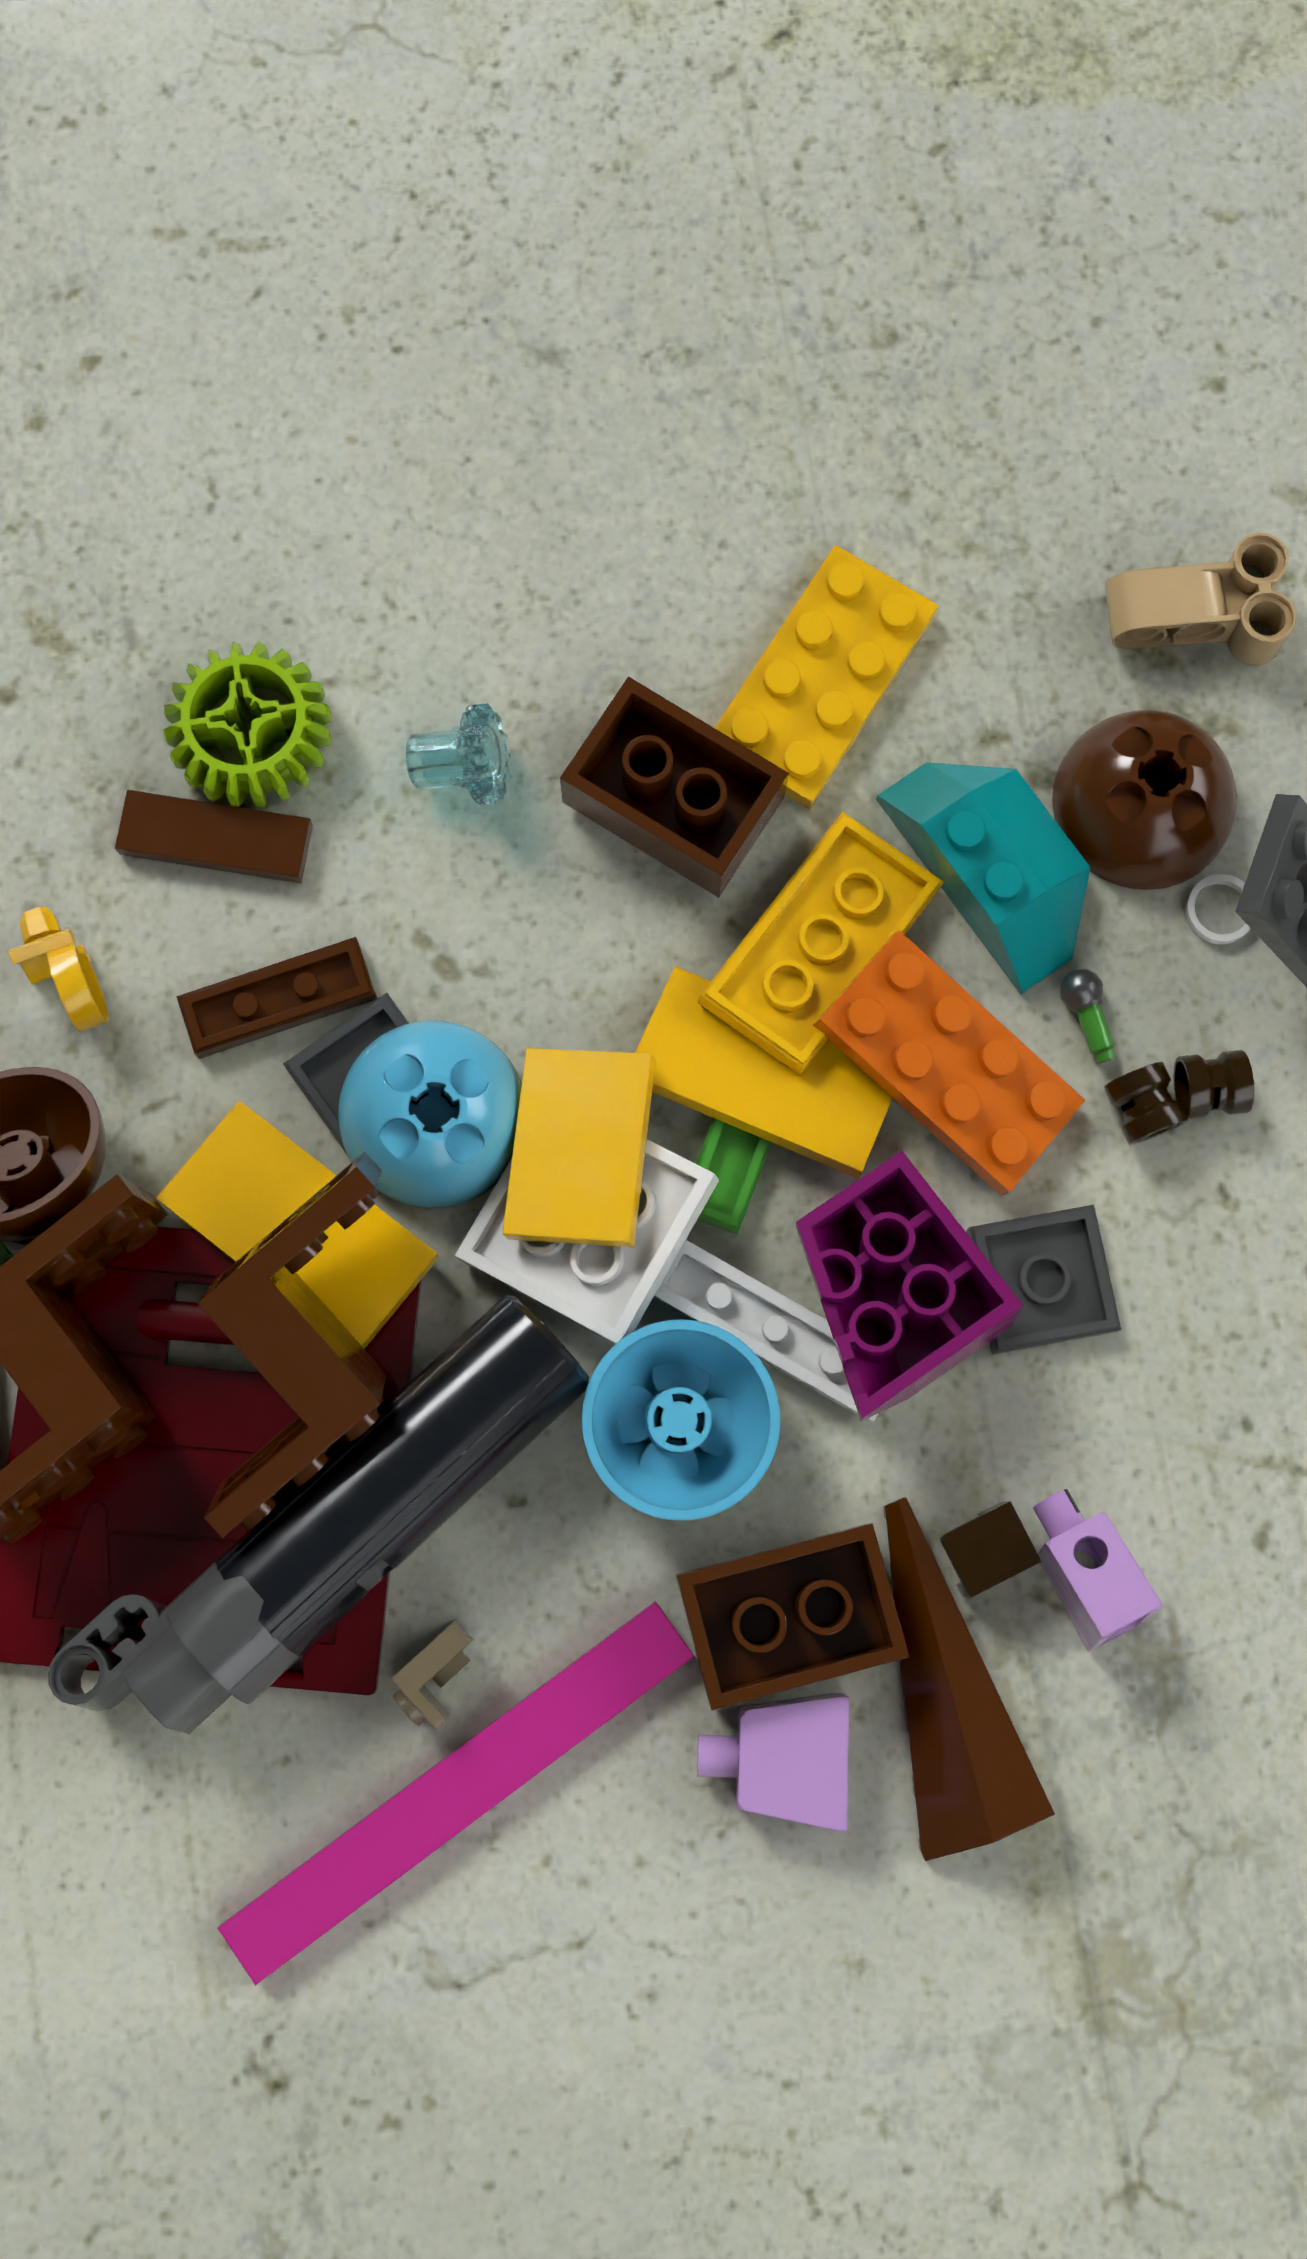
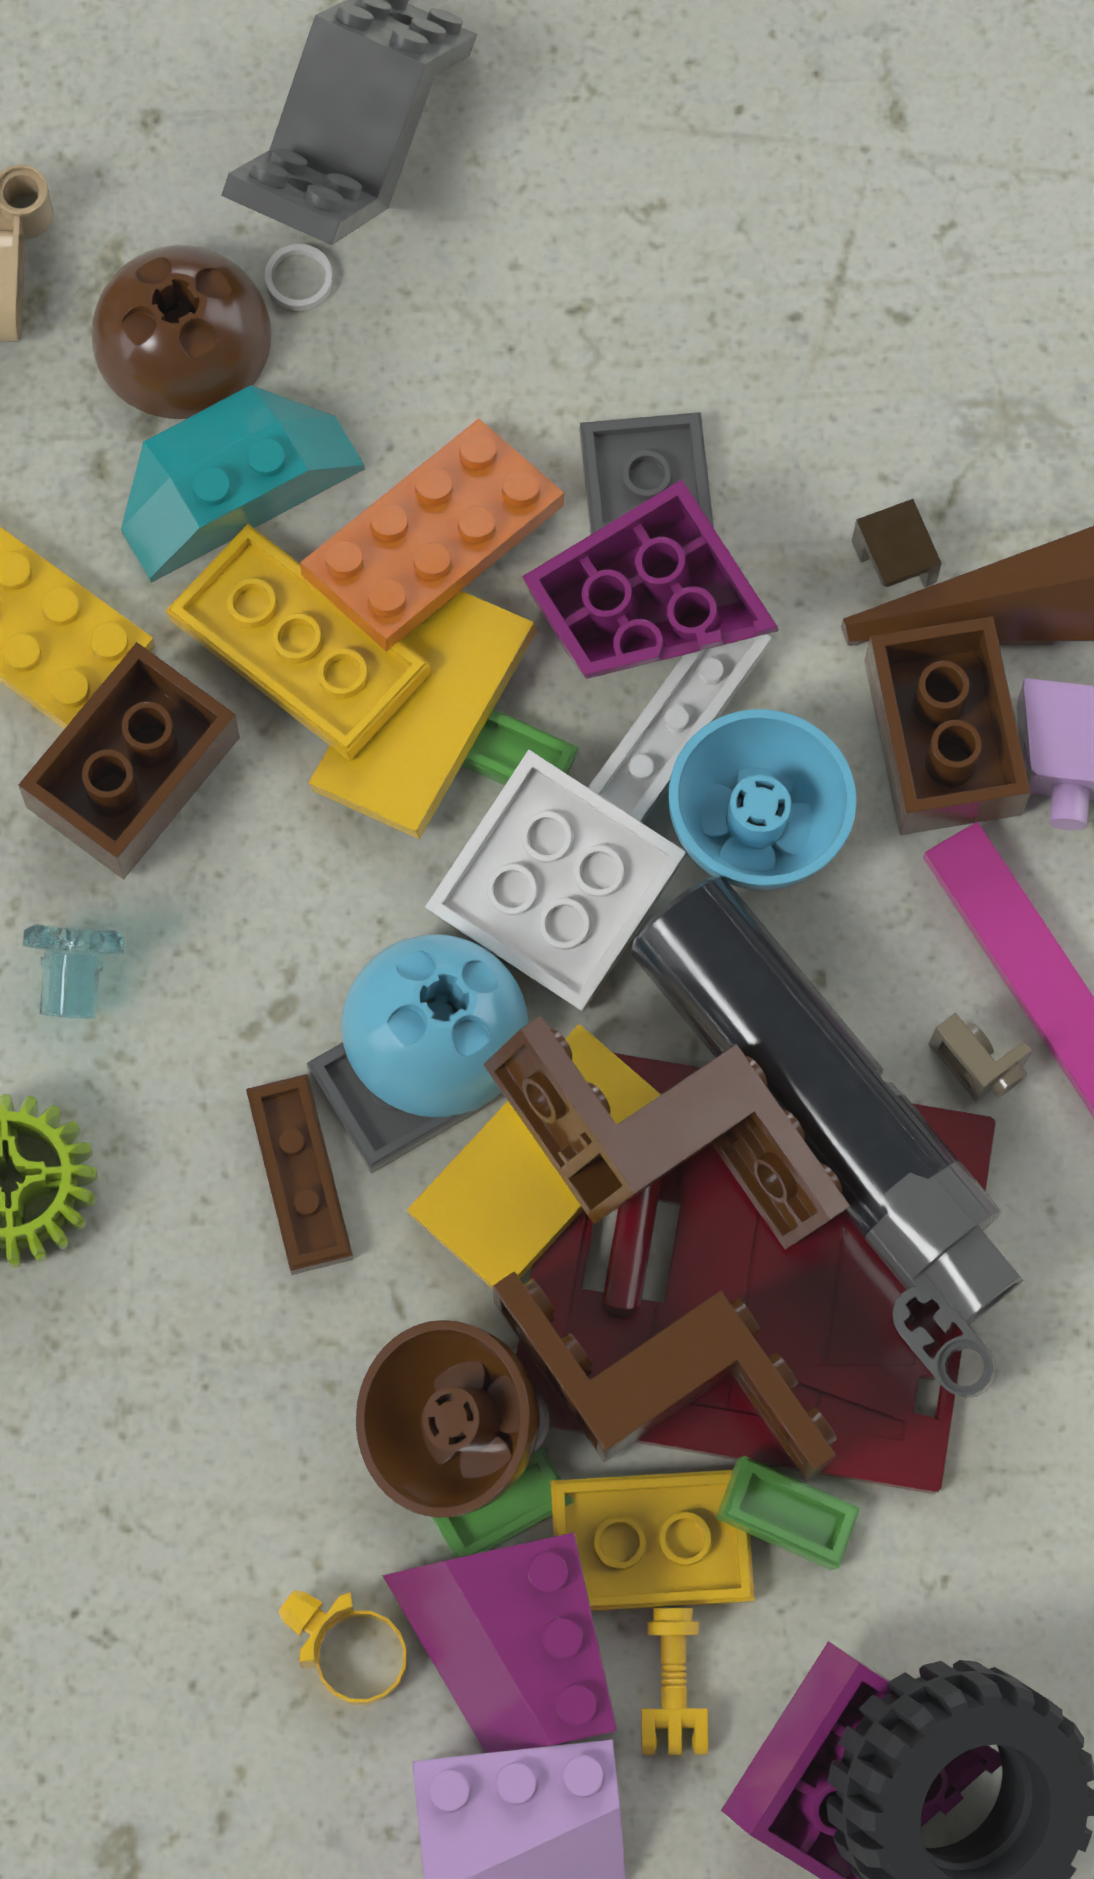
camera: 85 degrees left, 5 degrees down
yellow piece [7,906,109,1032] -> none
reddish brown tile [115,790,313,884] -> none
yellow tile [502,1048,656,1248] -> none
lavender torso [1033,1489,1163,1652] -> none
piece [1060,969,1116,1064] -> none
dark brown wheel [1104,1062,1189,1145] -> none
dark brown wheel [1173,1050,1254,1119] -> none

